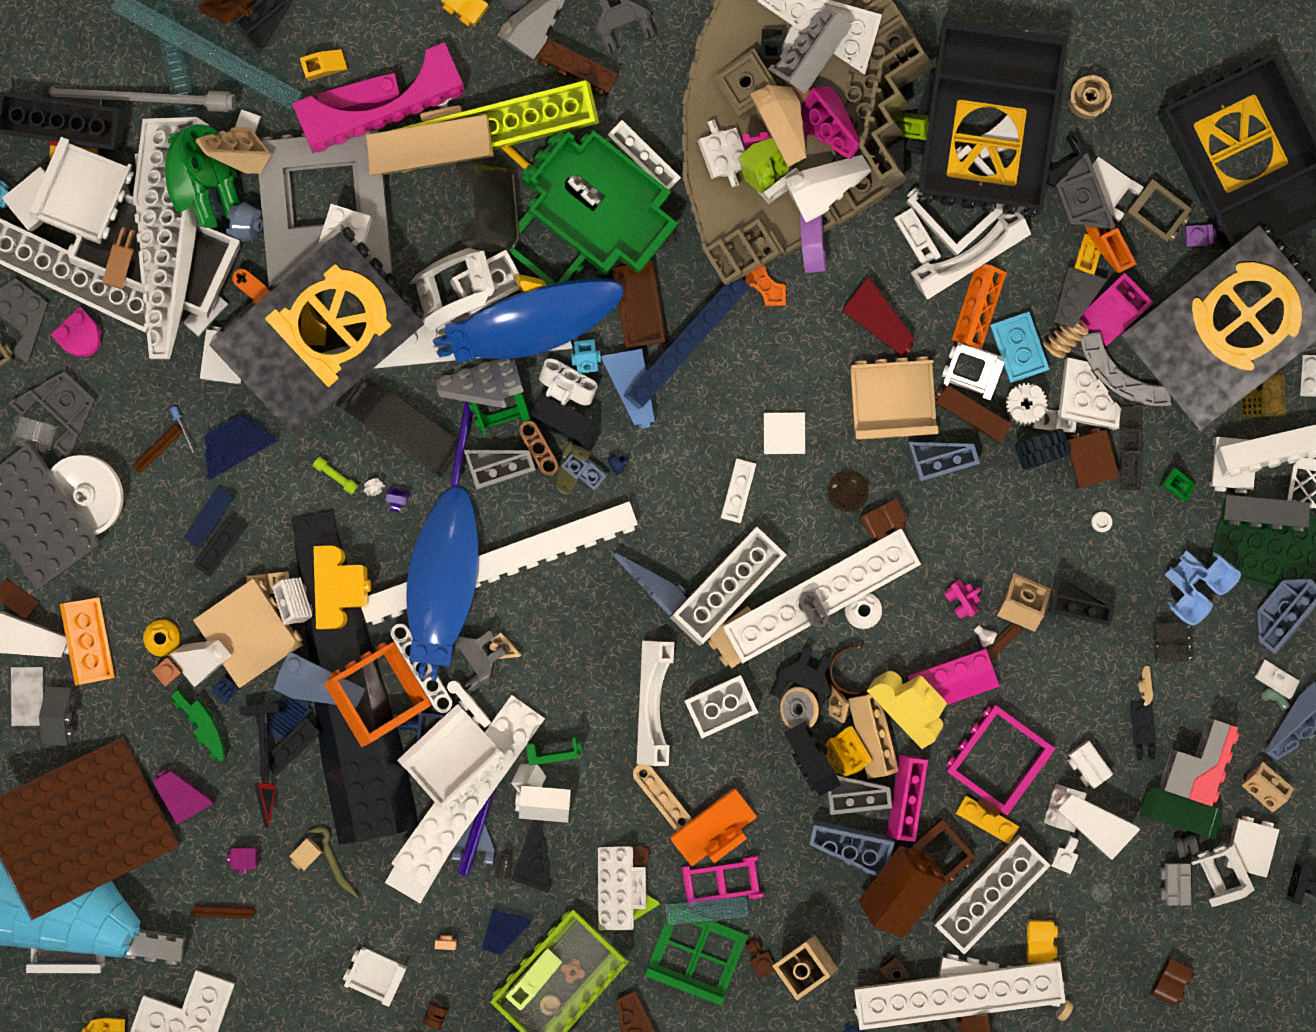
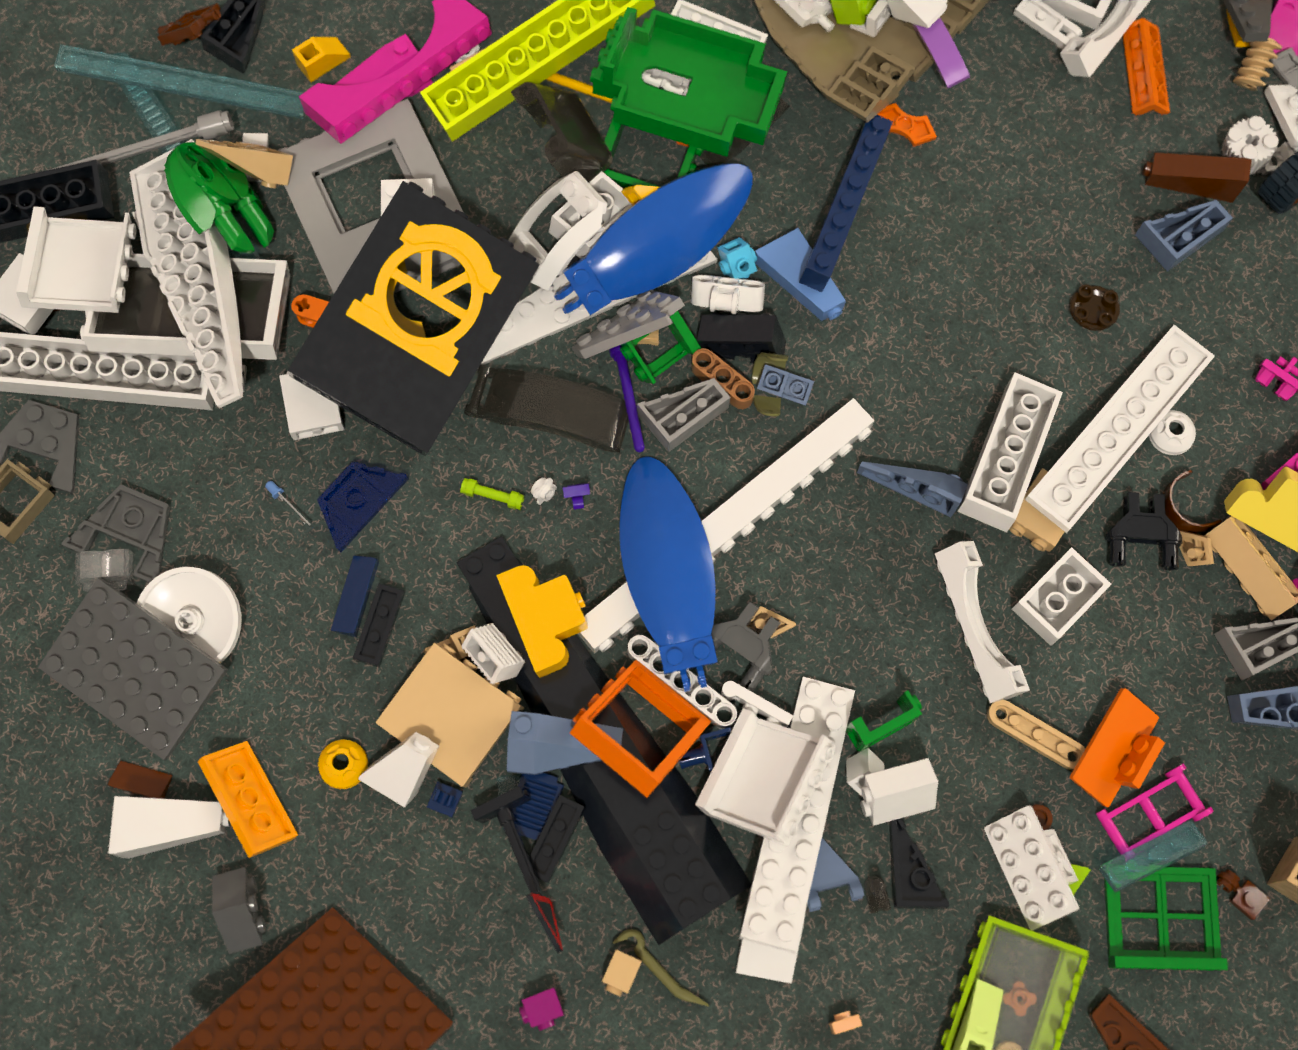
camera: 25 degrees left, 15 degrees down
flat silver piece [10,664,44,729] -> none
dark pink slope [50,307,102,358] -> none
medium nougat arm [102,227,135,290] -> none
reddish brown axle [133,425,183,473] -> none
nougat brick [152,657,183,686] -> none
magenta slope [152,769,215,824] -> none
green slope [171,690,226,762] -> none
white slope [184,296,228,337] -> none
sand blue cone [226,202,263,243] -> none
tan arch [366,115,494,176] -> none
dark purple axle [458,790,495,876] -> none
clear blue wing [481,909,531,955] -> none
dark blue tile [607,454,629,475] -> none
reddish brown slope [612,260,669,349] -> none
white tile [721,459,756,523] -> none
white tile [764,413,805,454] -> none
light grey wheel [780,687,819,729] -> none
black wedge [784,721,841,797] -> none
dark grey beam [798,591,828,628] -> none
yellow slope [825,726,872,777] -> none
dark red slope [842,278,914,356] -> none
tan panel [850,357,938,440] -> none
reddish brown brick [859,498,908,541] -> none
white window [942,342,1005,400] -> none
medium azure plate [990,312,1050,383] -> none

